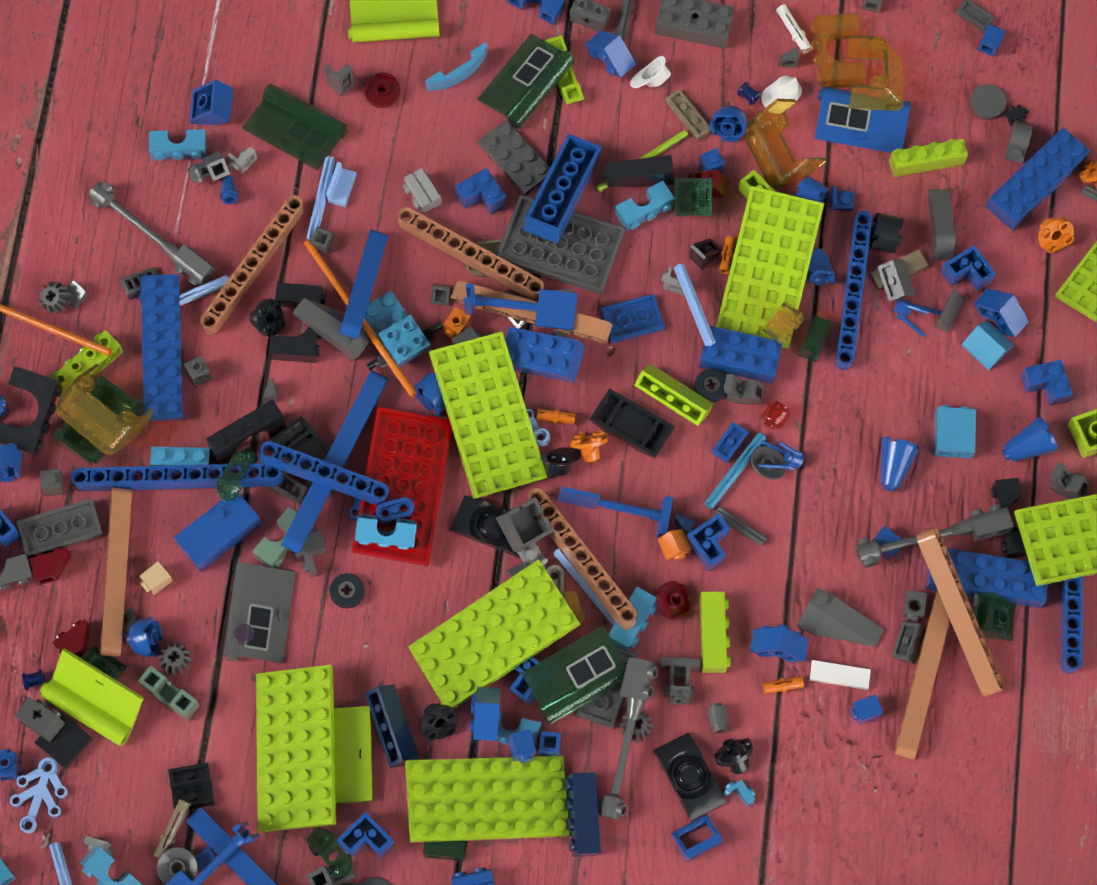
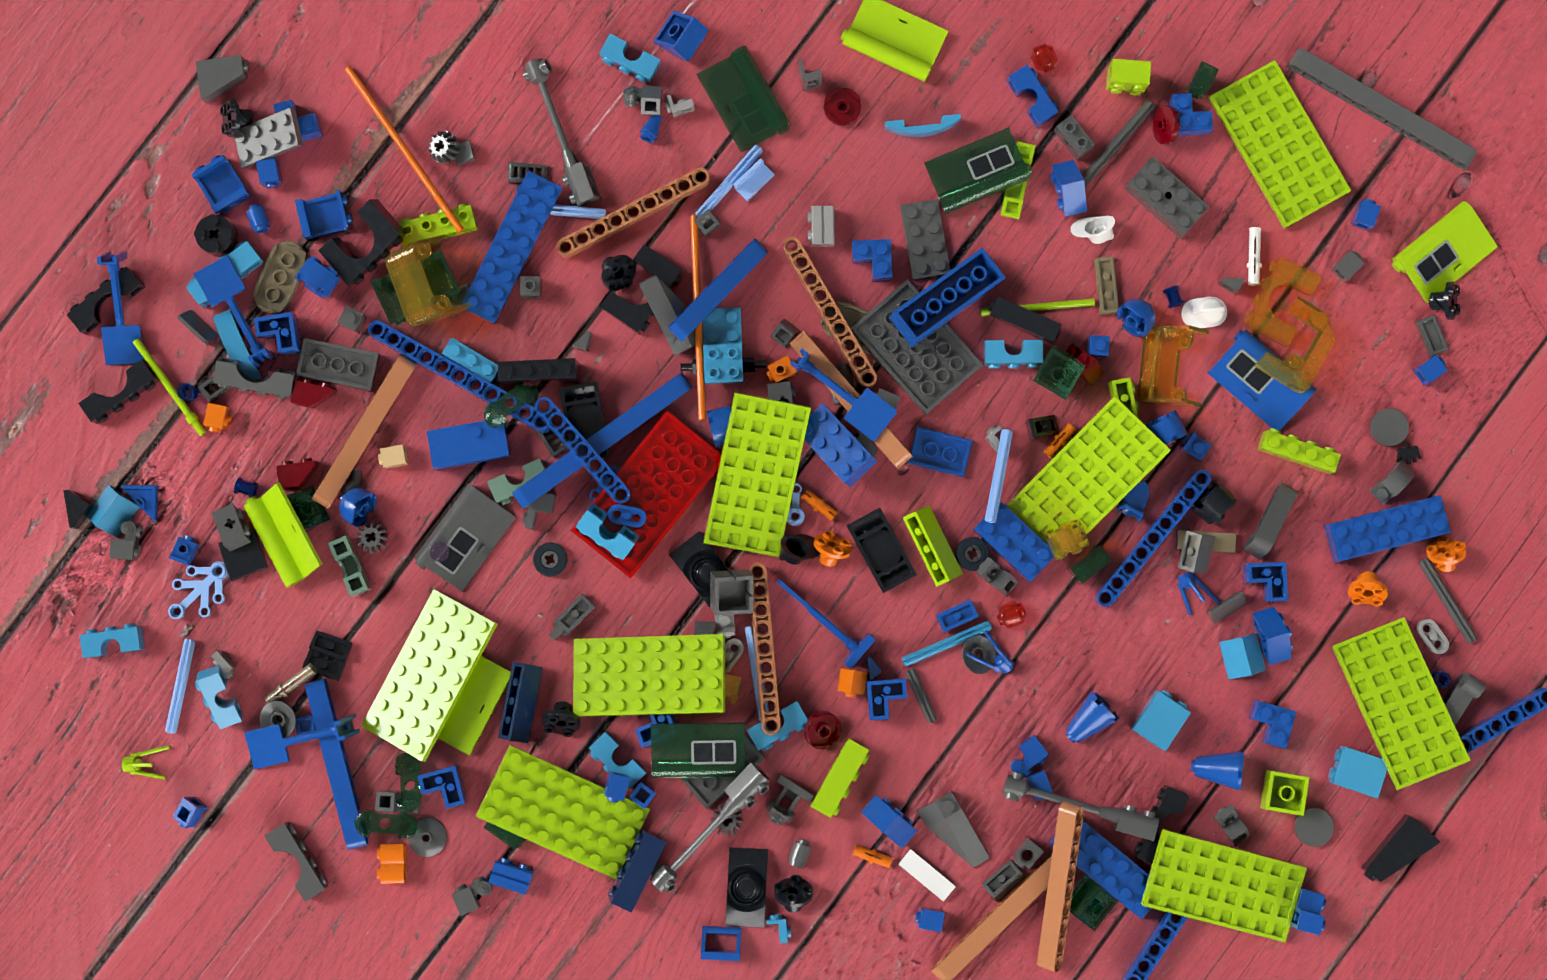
camera: 35 degrees right, 15 degrees up
blue brick [470,687,501,741] -> none
none -> dark grey hinge [549,593,596,640]
none -> blue brick [1010,735,1048,778]

